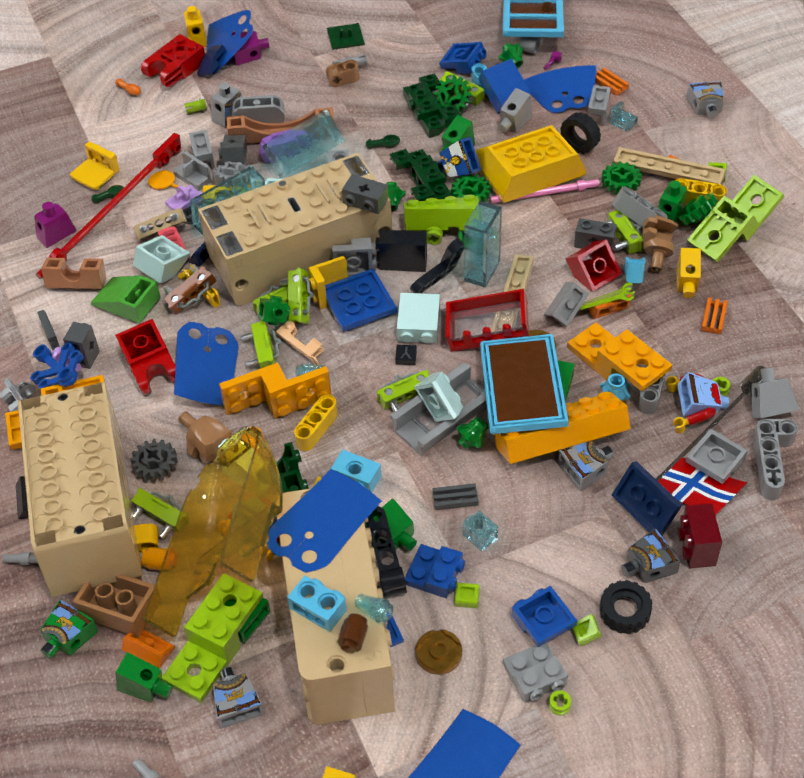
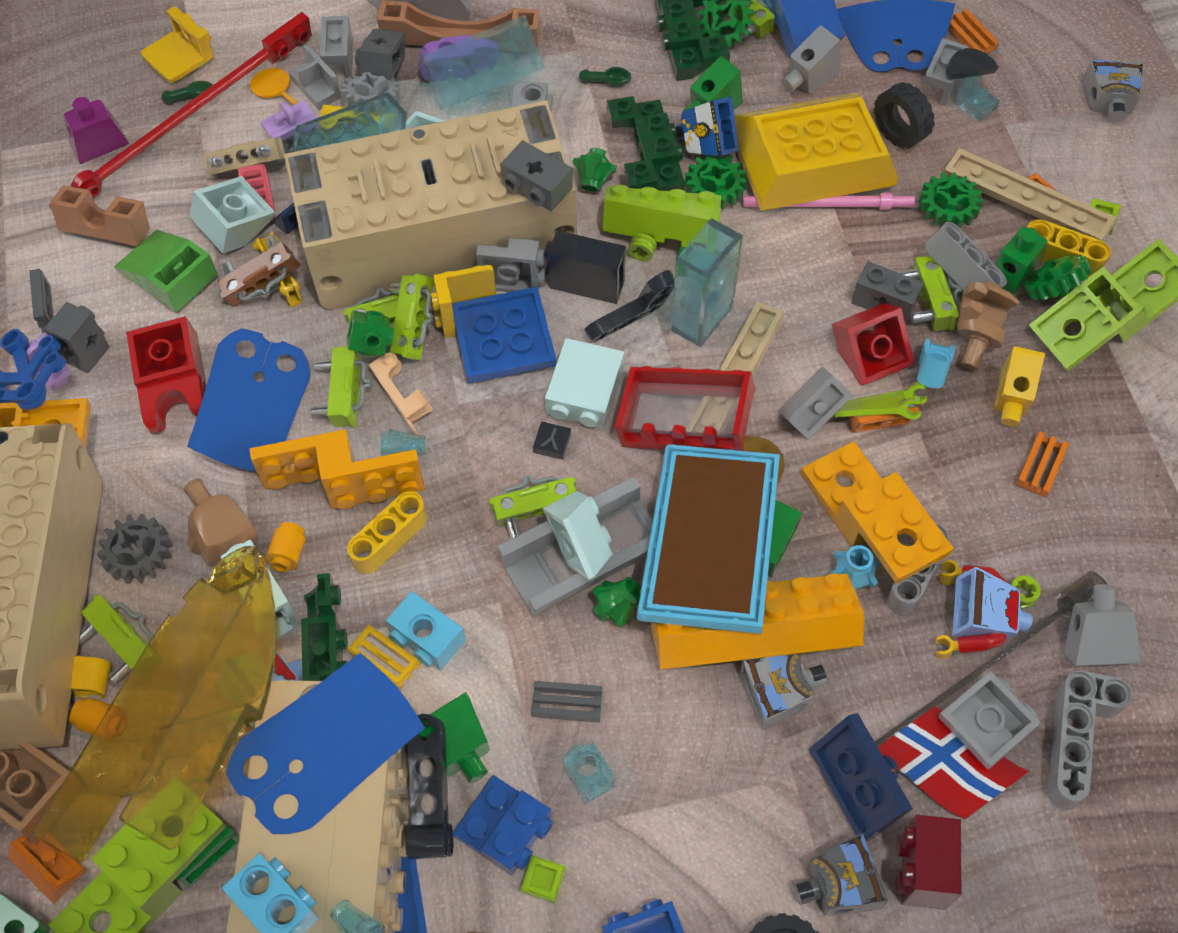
camera: 10 degrees right, 10 degrees up
none -> black tile [946,48,999,80]

